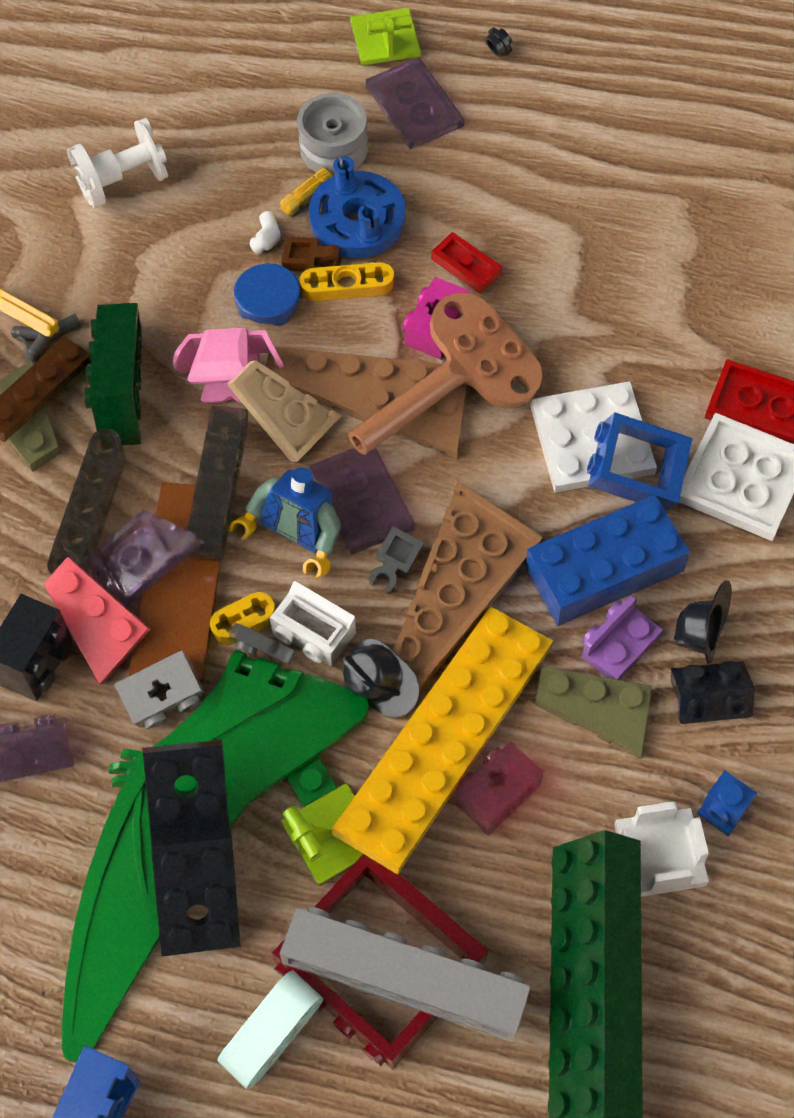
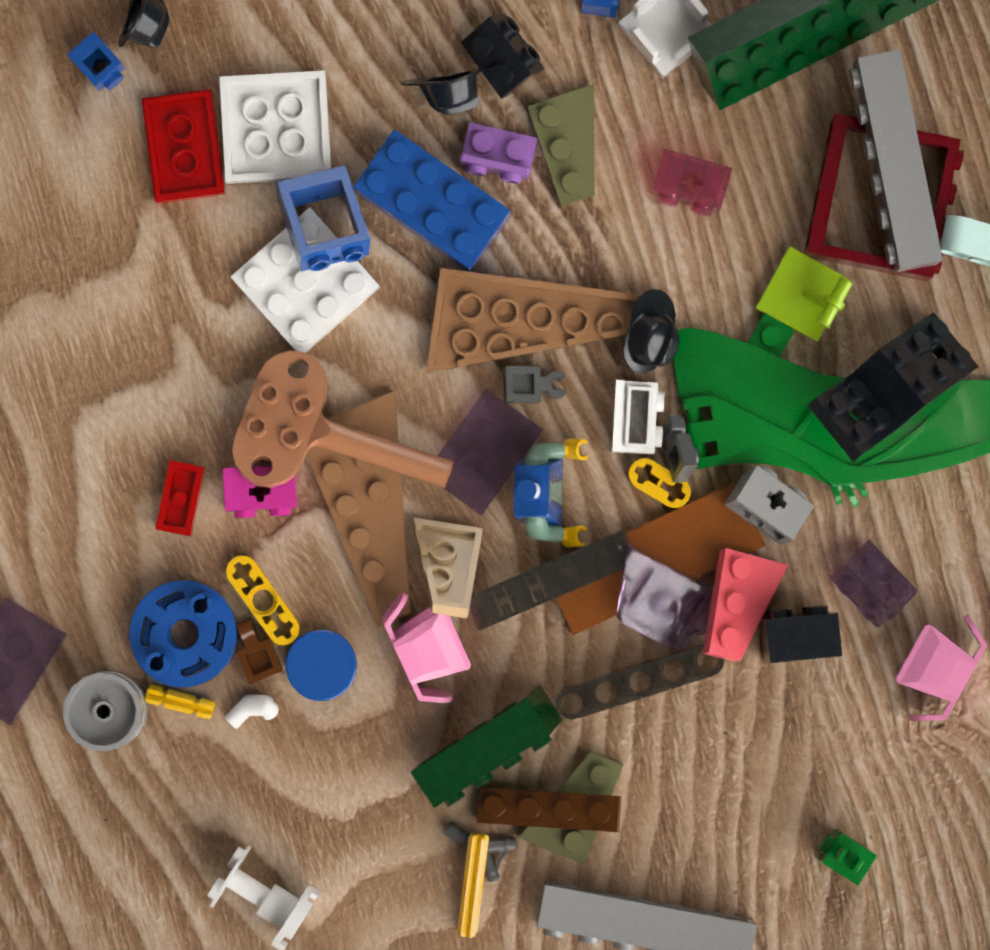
camera: 120 degrees left, 25 degrees up
yellow plate [332,606,553,875] -> none

